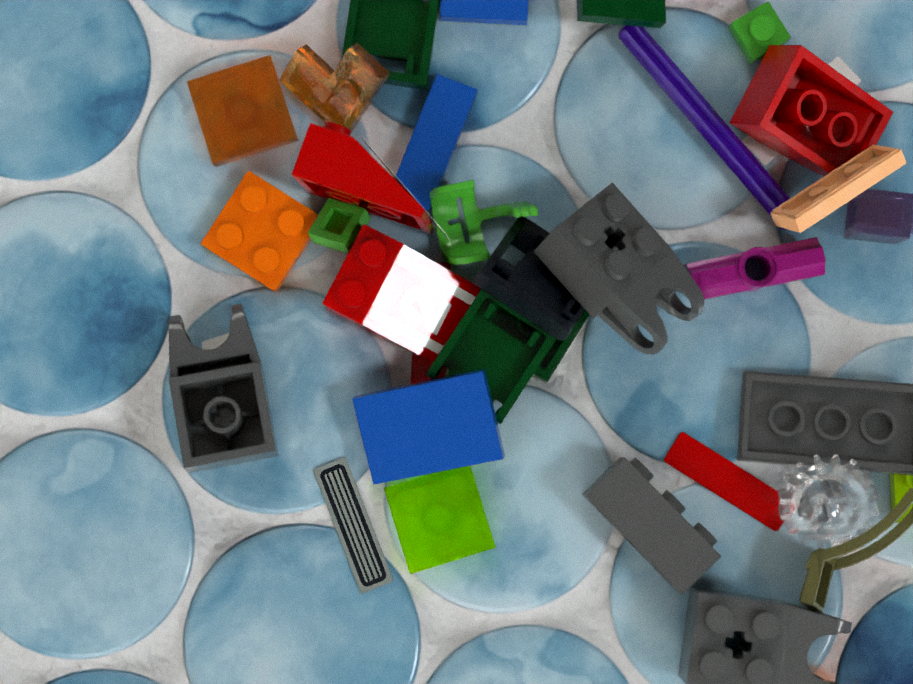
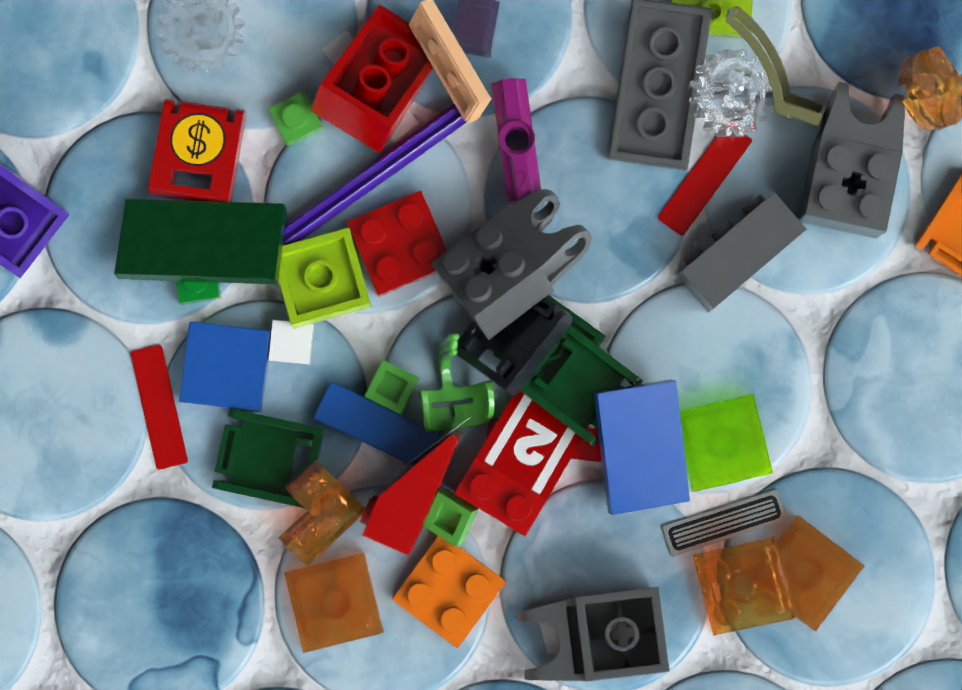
camera: 85 degrees left, 0 degrees up
none -> white tile [269,320,314,365]
none -> lime plate [279,228,371,329]
none -> red plate [347,190,447,297]
none -> bright green plate [364,360,420,415]
none -> clear orange plate [692,536,796,636]
none -> clear orange plate [748,515,865,631]

